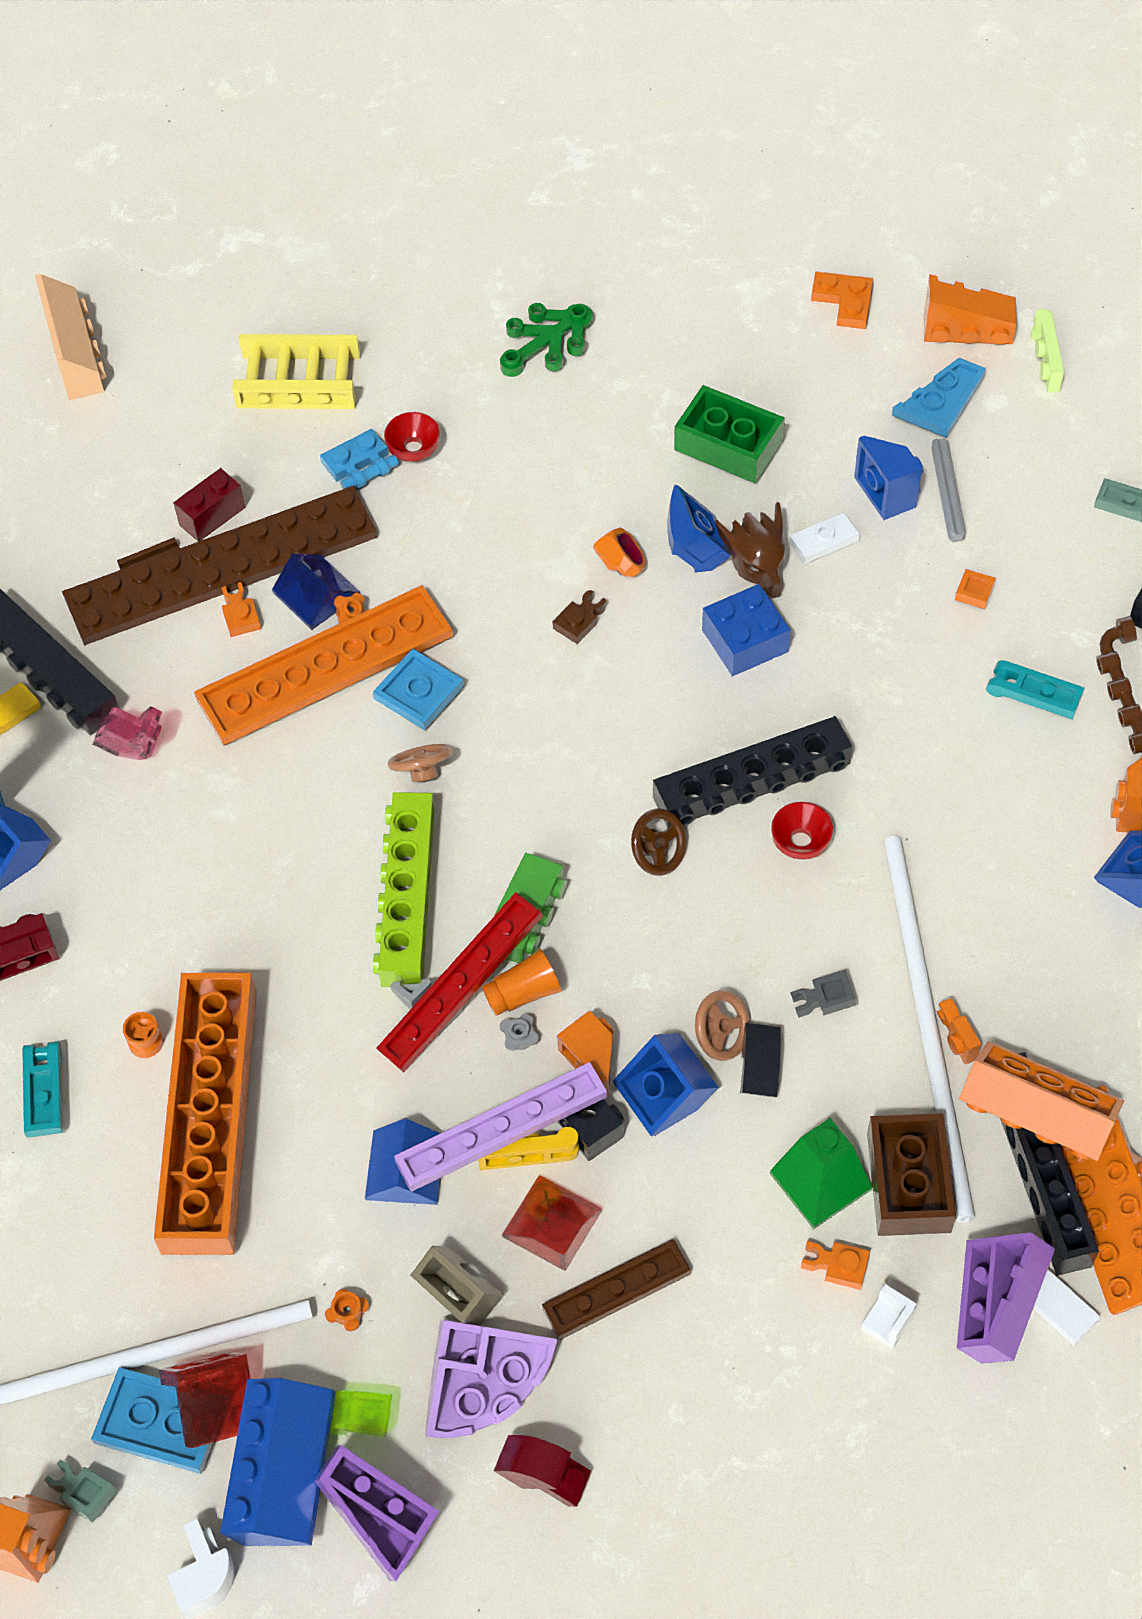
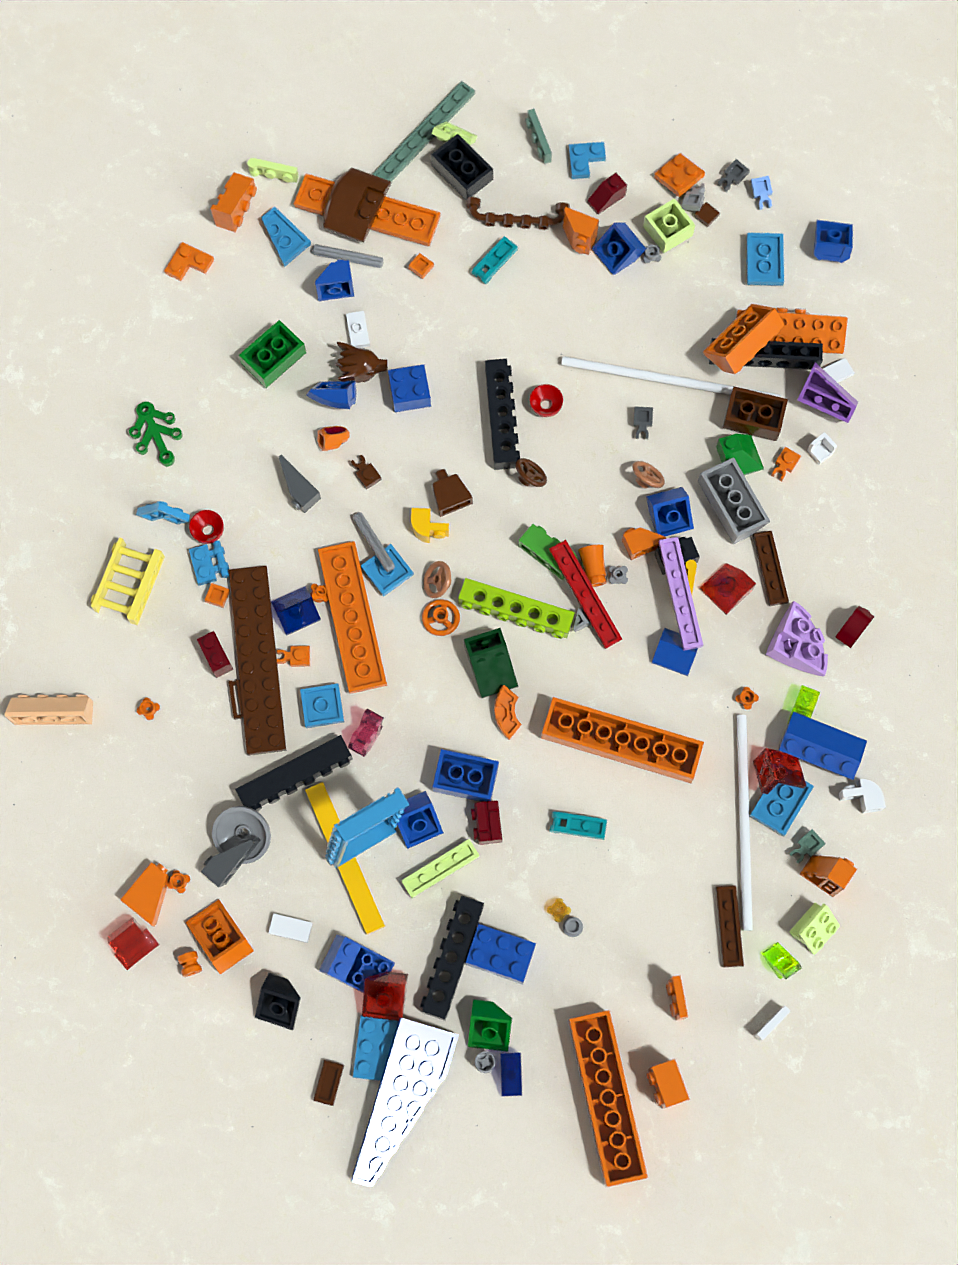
camera: 75 degrees left, 15 degrees up
orange wheel [123,1012,163,1058] -> none
medium lavender wedge [314,1445,439,1581] -> none
dark tan brick [410,1245,503,1324] -> none
black slope [740,1023,781,1097] -> none
orange plate [937,998,982,1065] -> none
none -> dark azure plate [136,501,190,525]
none -> orange plate [137,698,160,720]
none -> orange plate [205,583,230,608]
none -> dark grey slope [279,455,321,513]
none -> orange plate [294,173,441,247]
none -> dark azure plate [300,683,344,728]
none -> reddish brown slope [323,168,392,243]
none -> light grey axle [353,512,395,572]
none -> yellow brick [411,508,449,543]
none -> orange piece [422,599,460,636]
none -> reddish brown torso [432,469,473,517]
none -> blue brick [432,749,499,802]
none -> dark green slope [464,628,518,698]
none -> orange tile [494,685,522,740]
none -> light grey slope [698,458,770,544]

